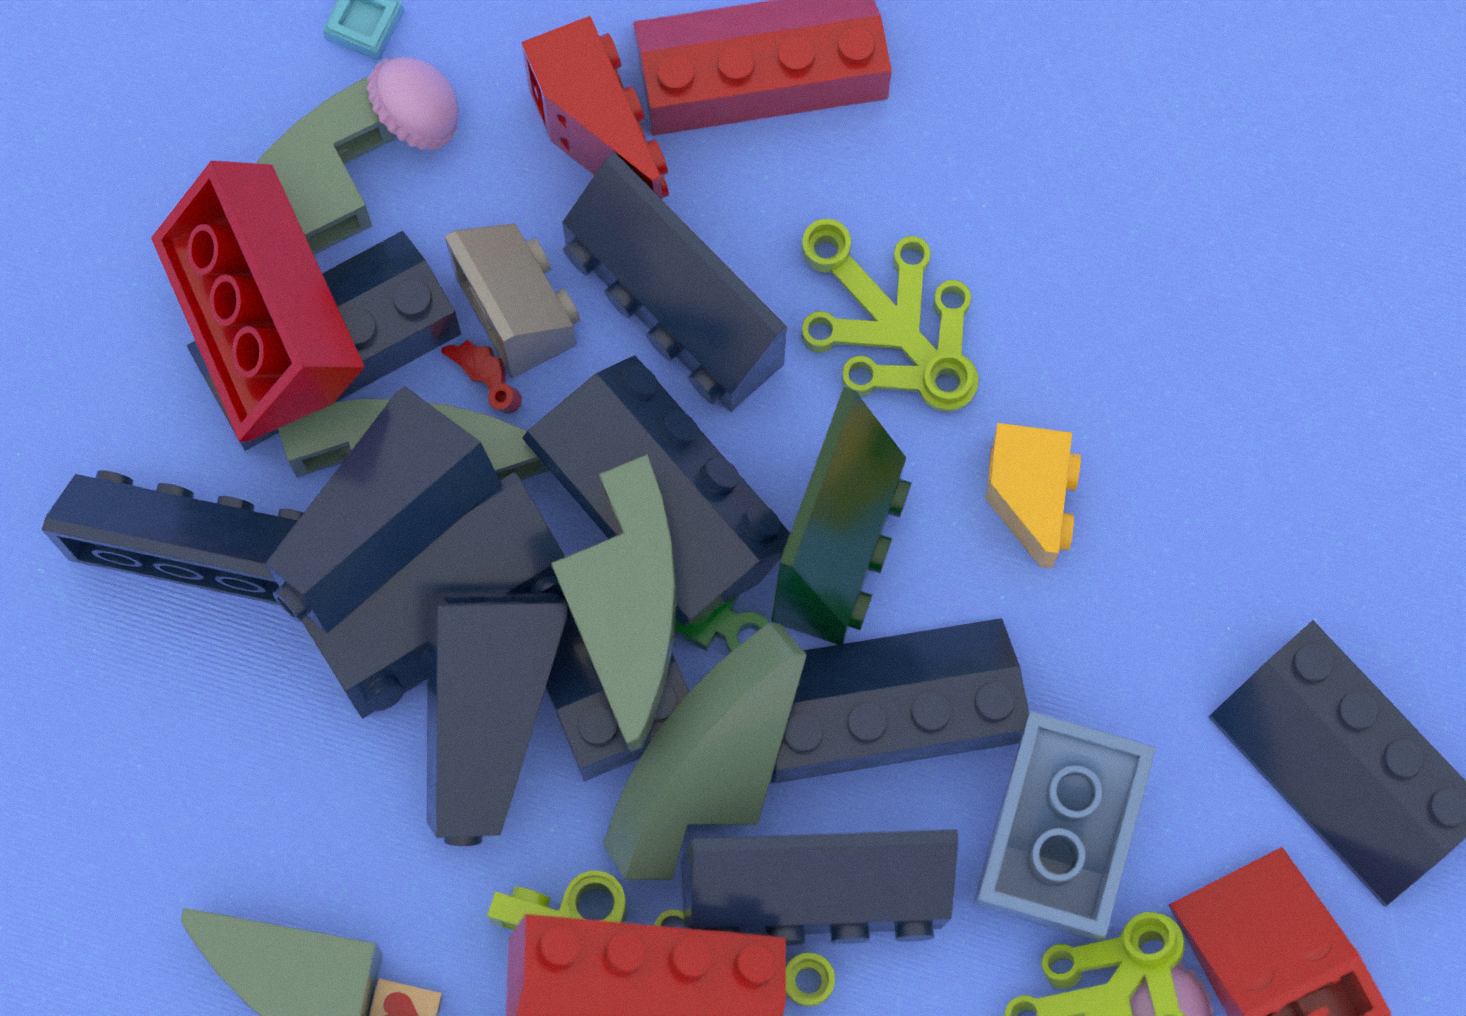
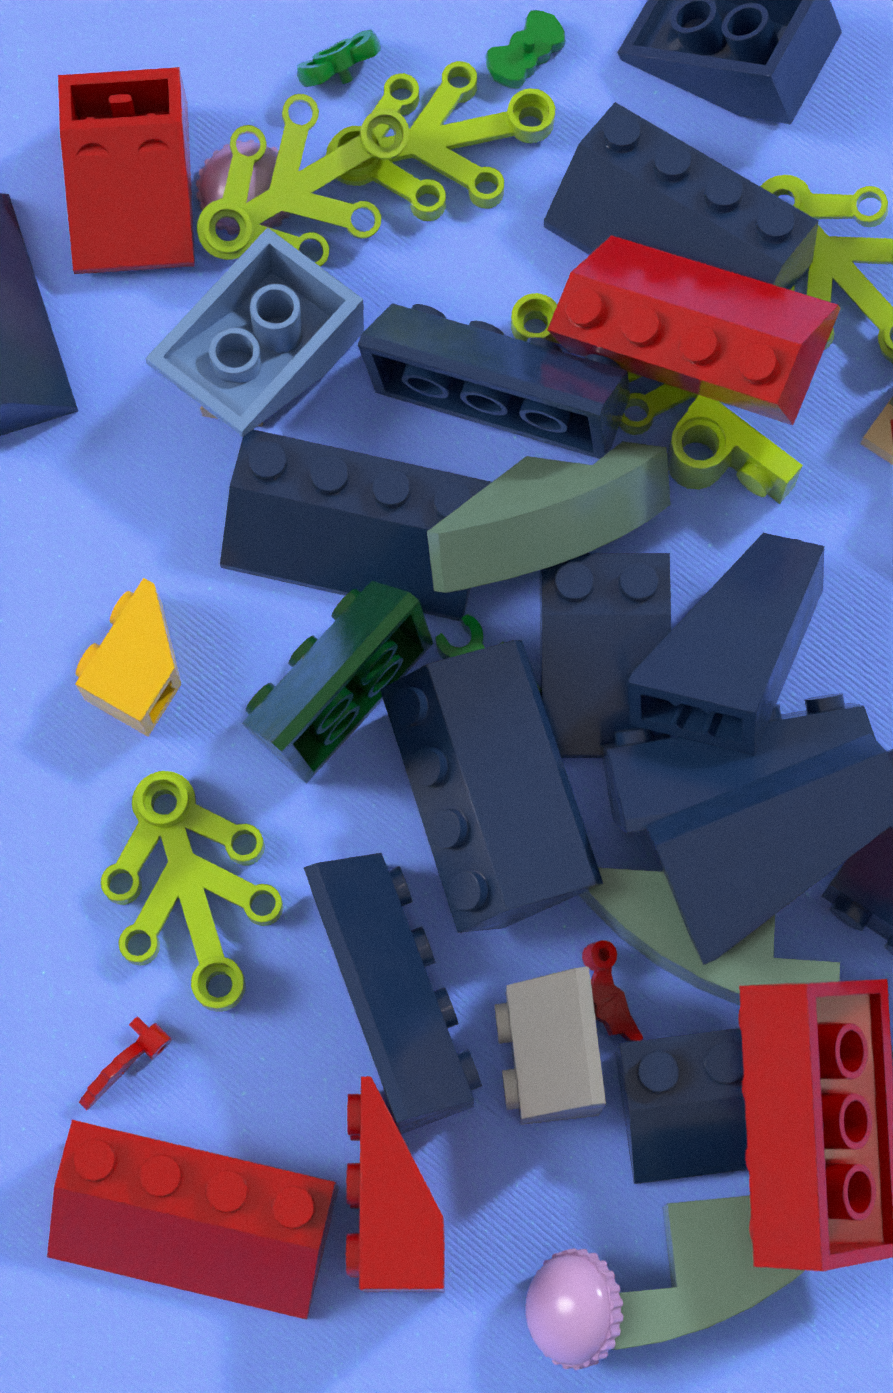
camera: 155 degrees left, 0 degrees up
sand green slope [551,455,677,753] -> none
none -> red piece [79,1016,172,1110]

